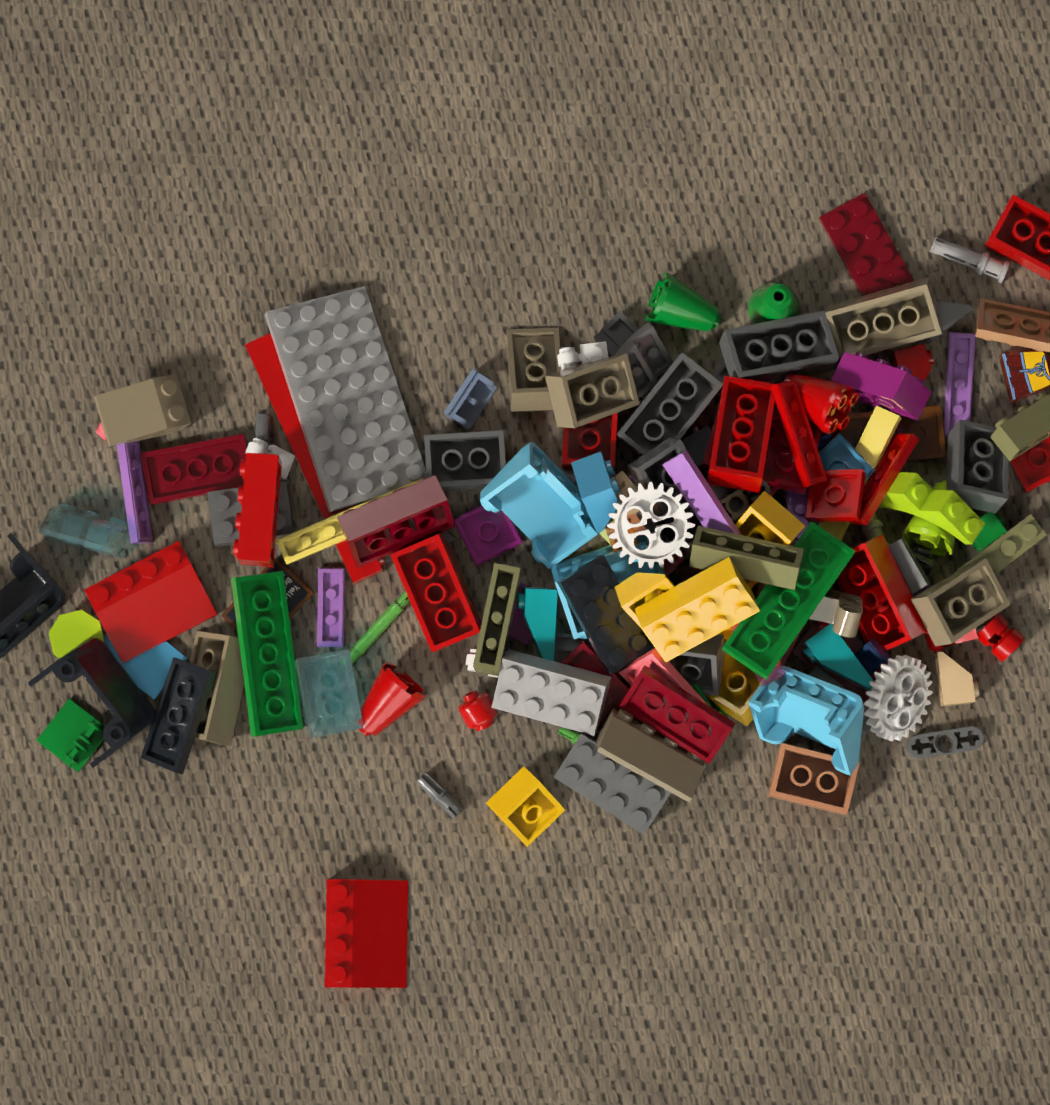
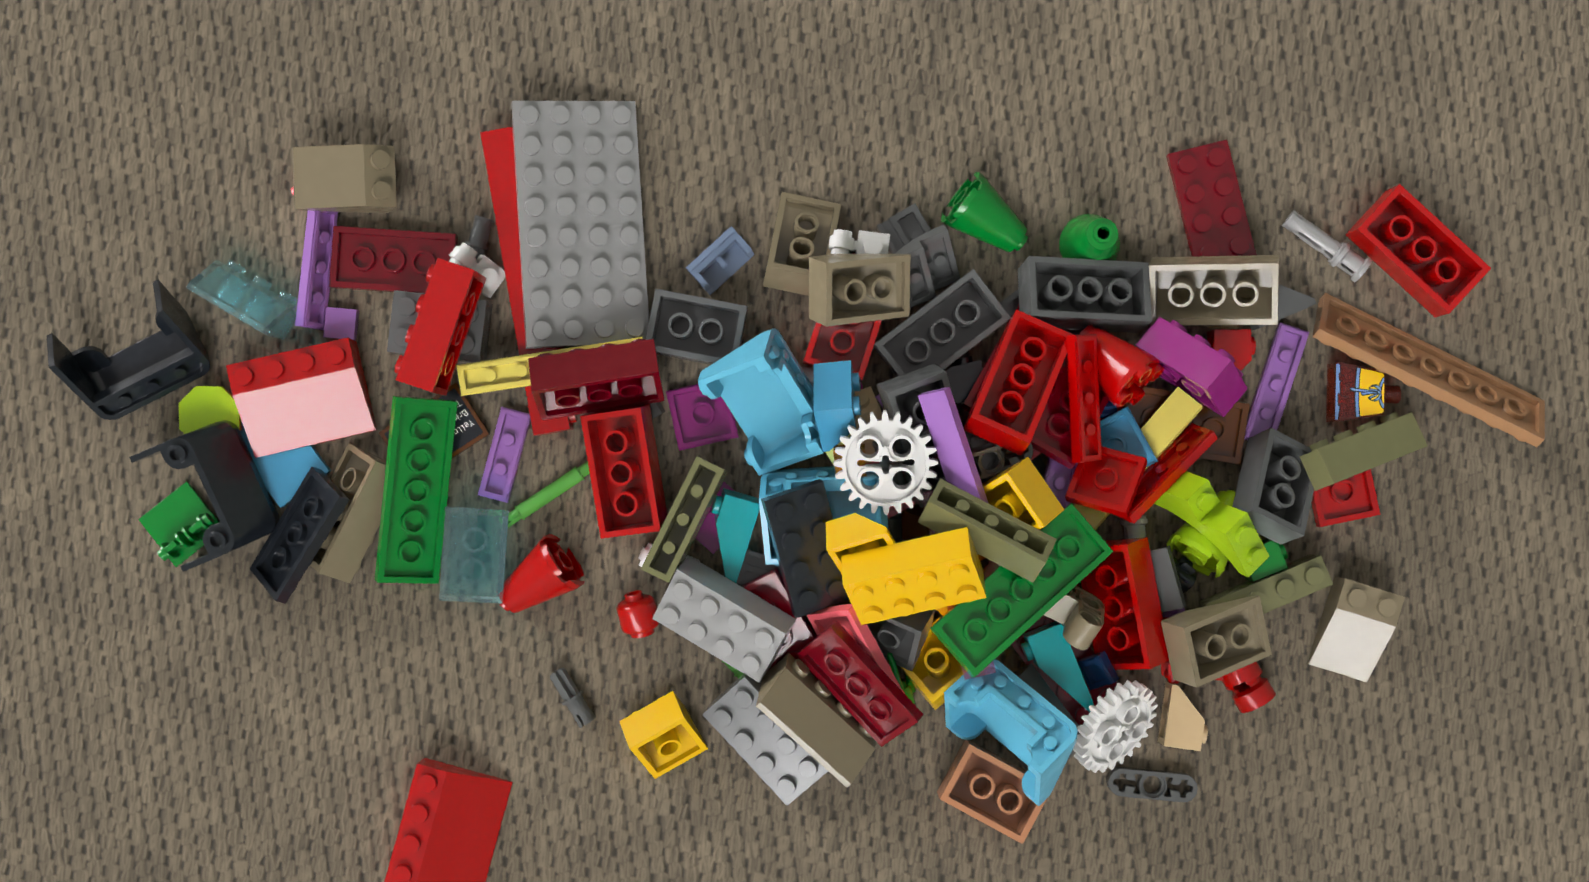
camera: 15 degrees right, 5 degrees up
none -> medium lavender tile [323,307,359,341]

